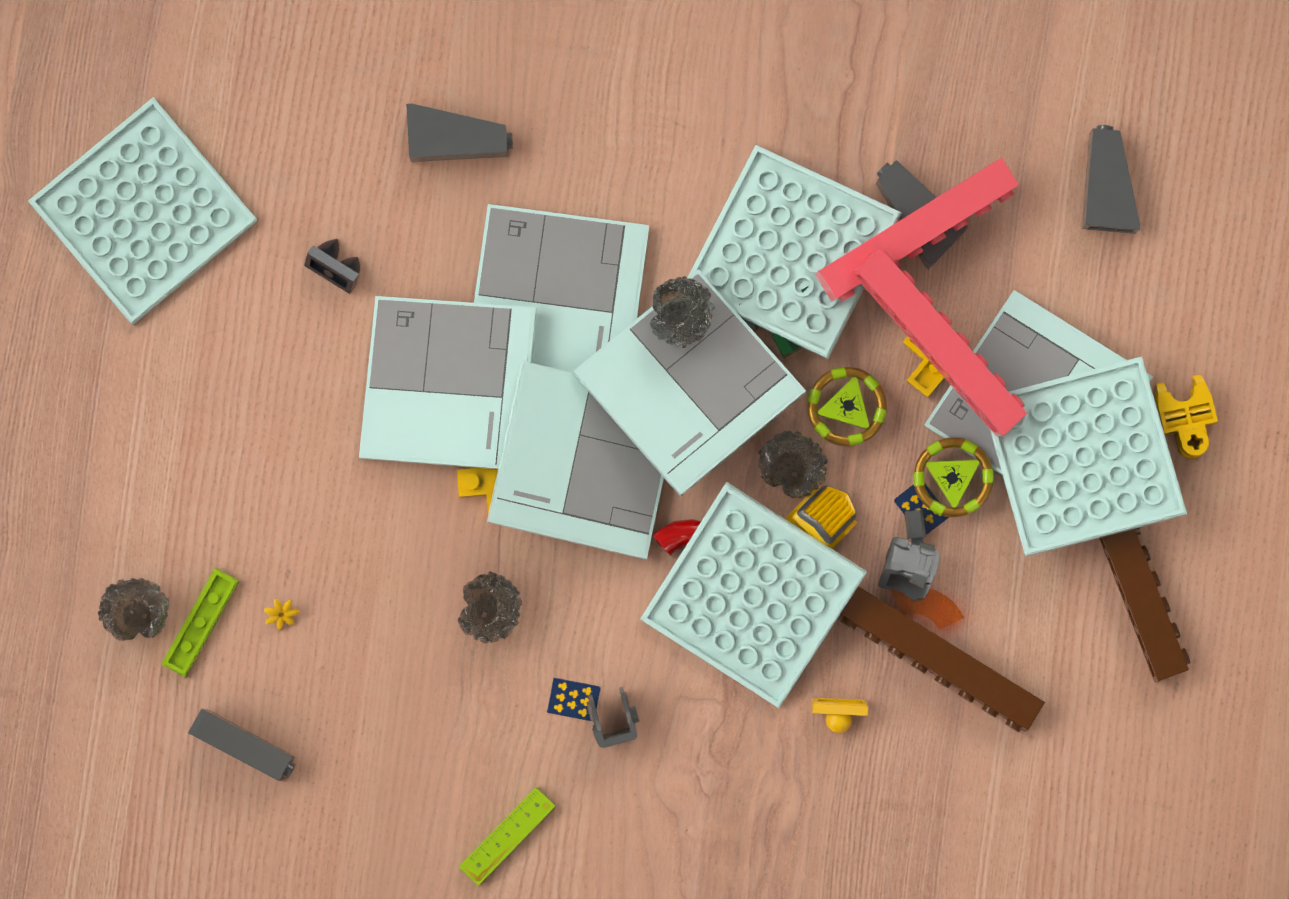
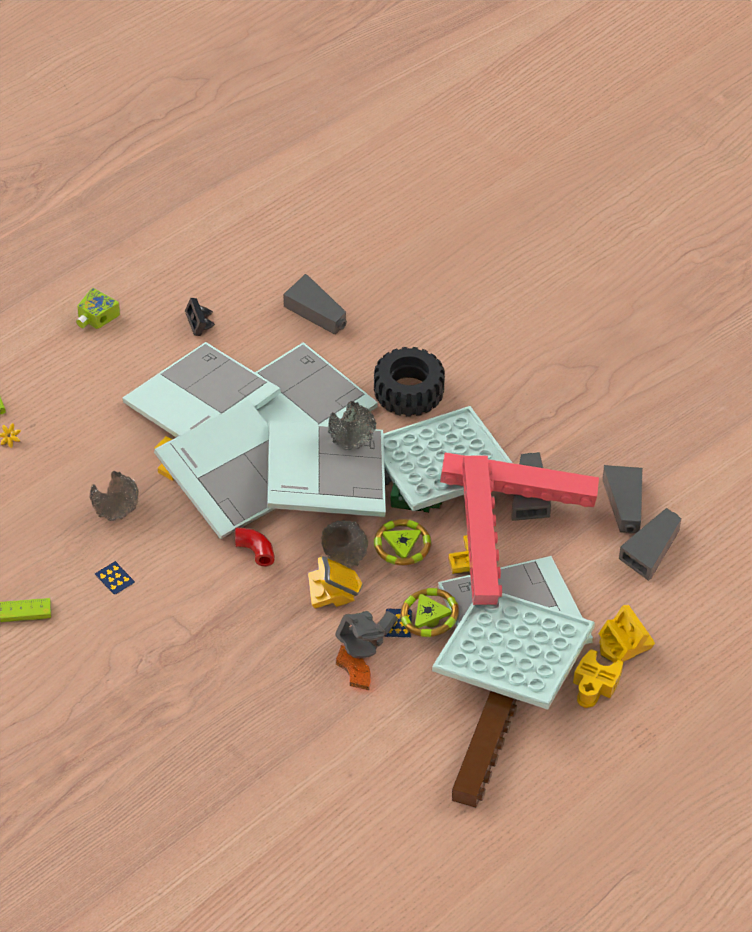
camera: 40 degrees right, 35 degrees down
light aqua tile [28,97,258,325] -> none
dark grey piece [586,687,639,748] -> none
light aqua tile [640,482,867,708] -> none
yellow tile [811,697,868,733] -> none
reddish brown brick [839,586,1045,732] -> none
none -> lime torso [76,288,120,329]
none -> black tyre [374,347,445,417]
none -> yellow piece [598,605,655,663]
none -> dark grey slope [602,465,643,534]

